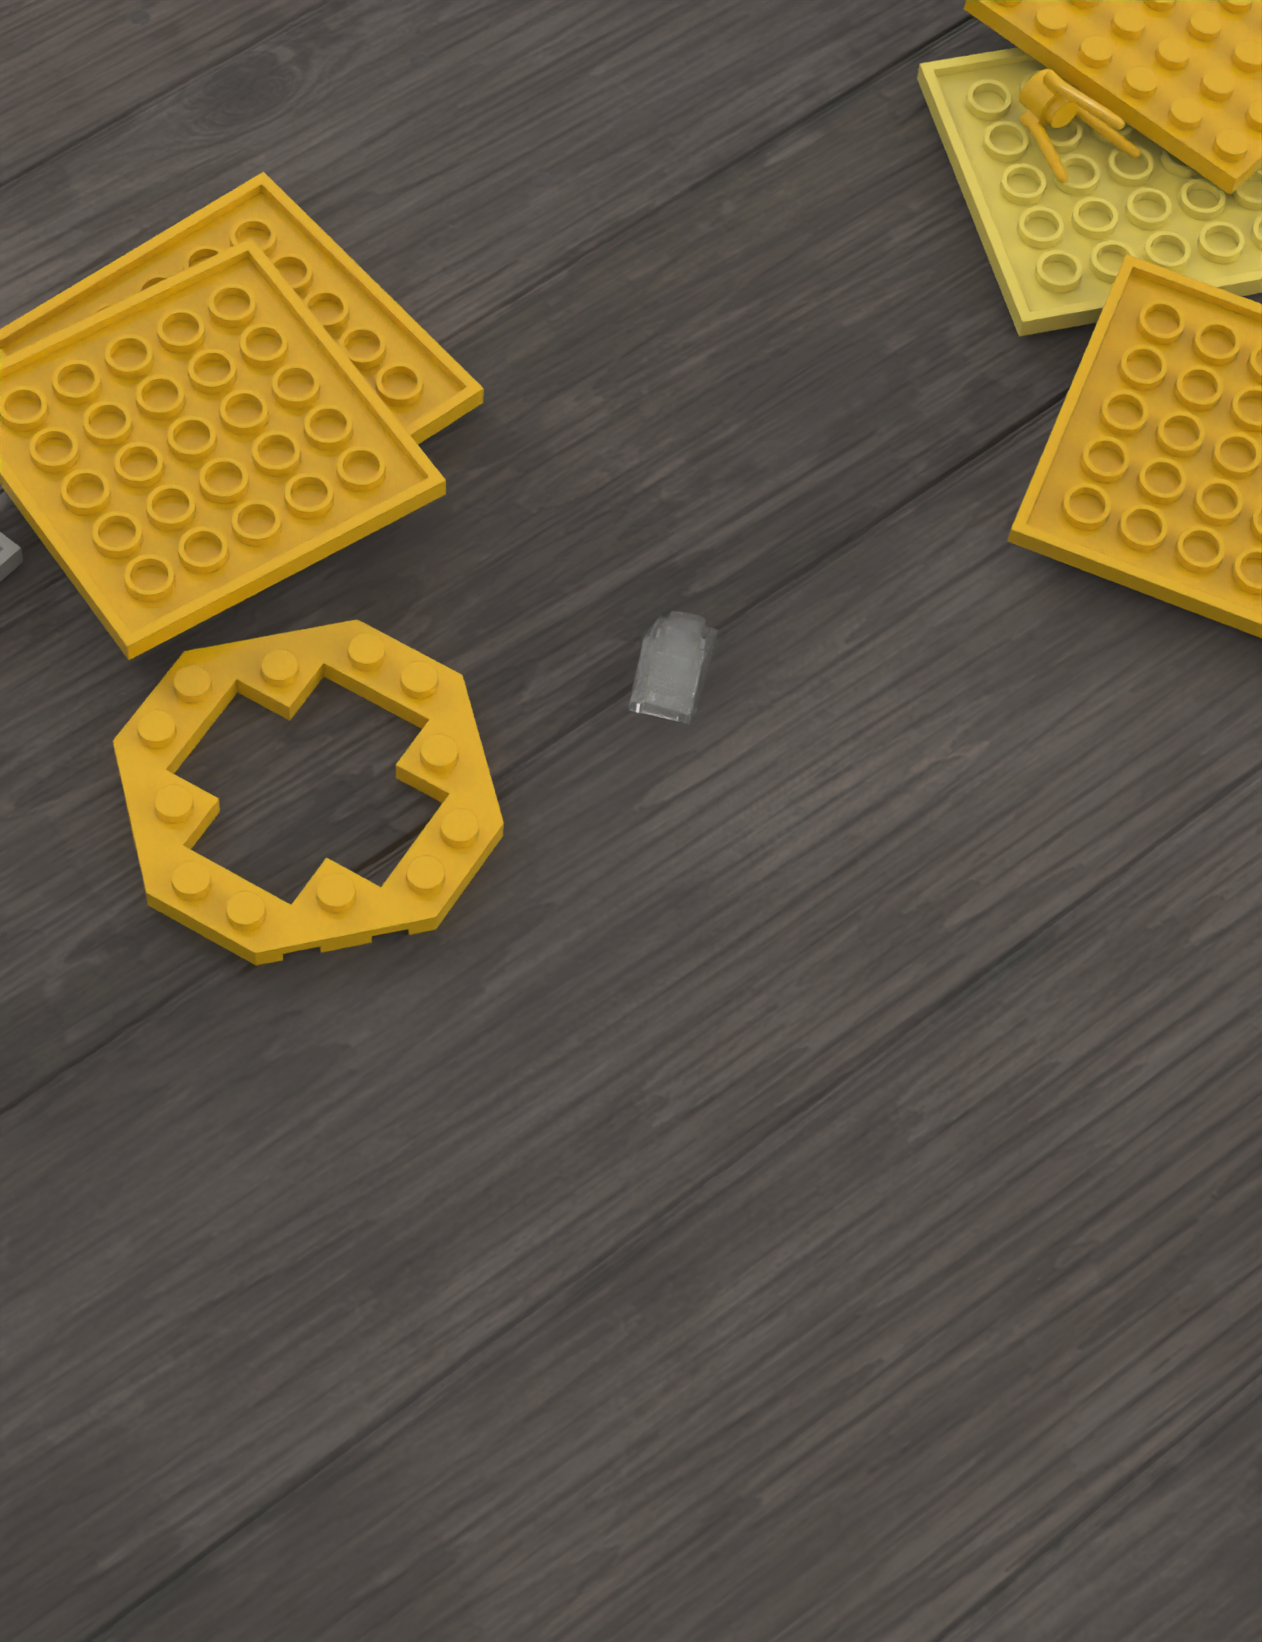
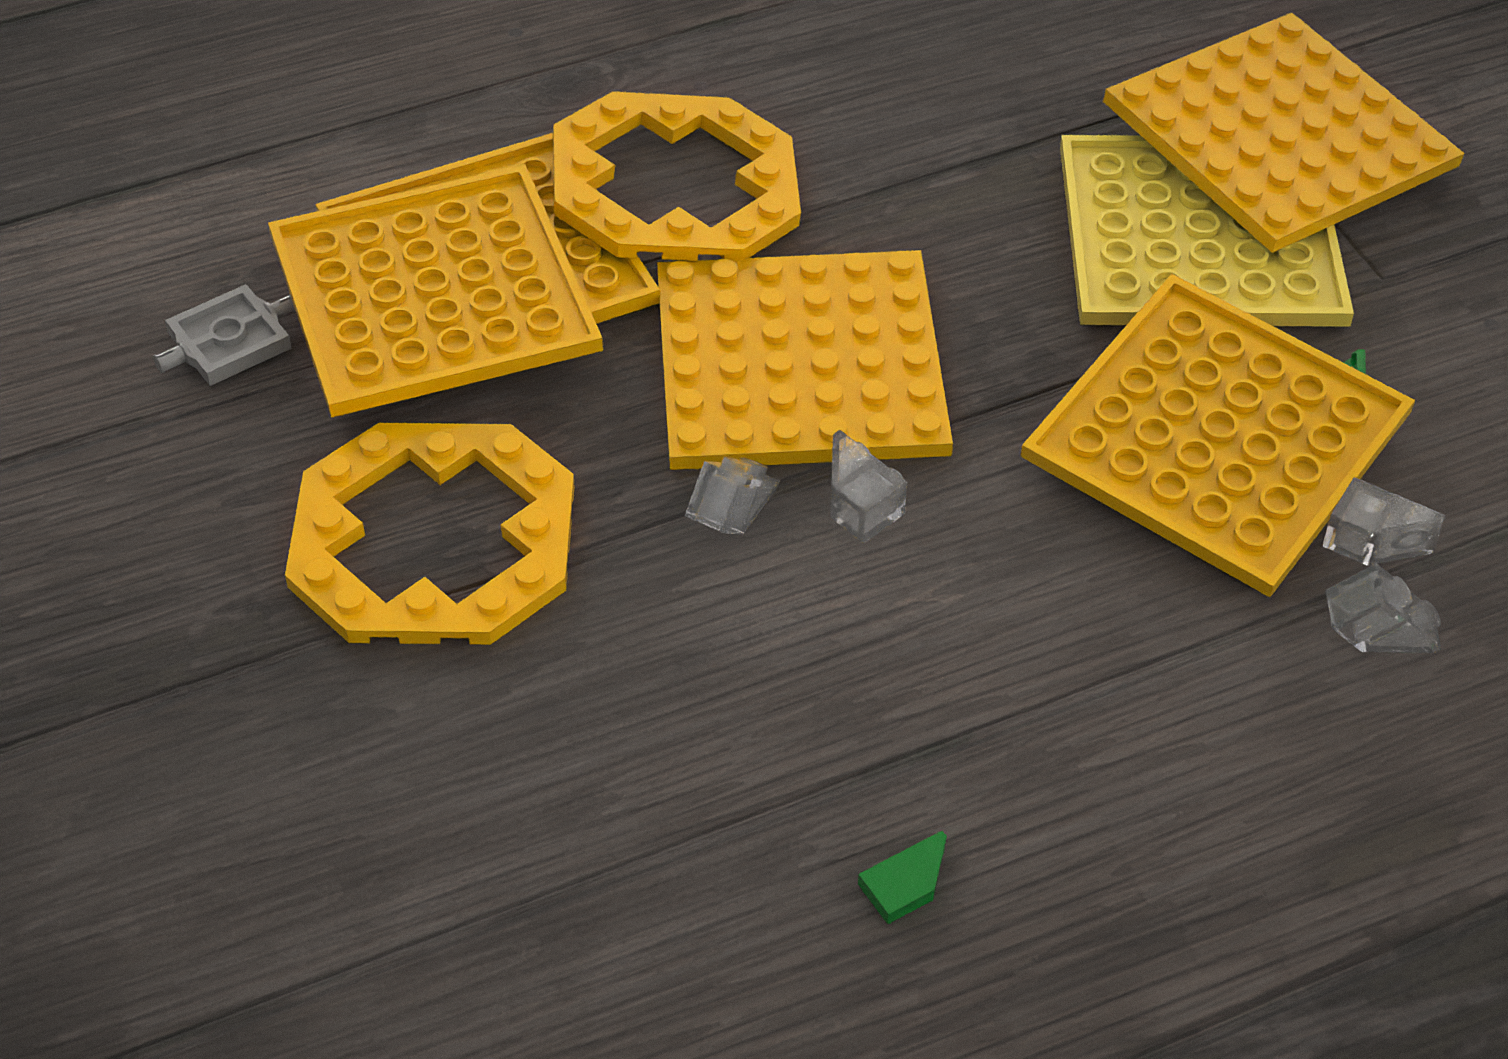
camera: 20 degrees right, 10 degrees down
yellow plant [1019,69,1141,183] -> none
none -> yellow plate [553,91,801,261]
none -> yellow plate [657,250,953,470]
none -> clear slope [830,430,907,543]
none -> green tile [858,831,947,924]

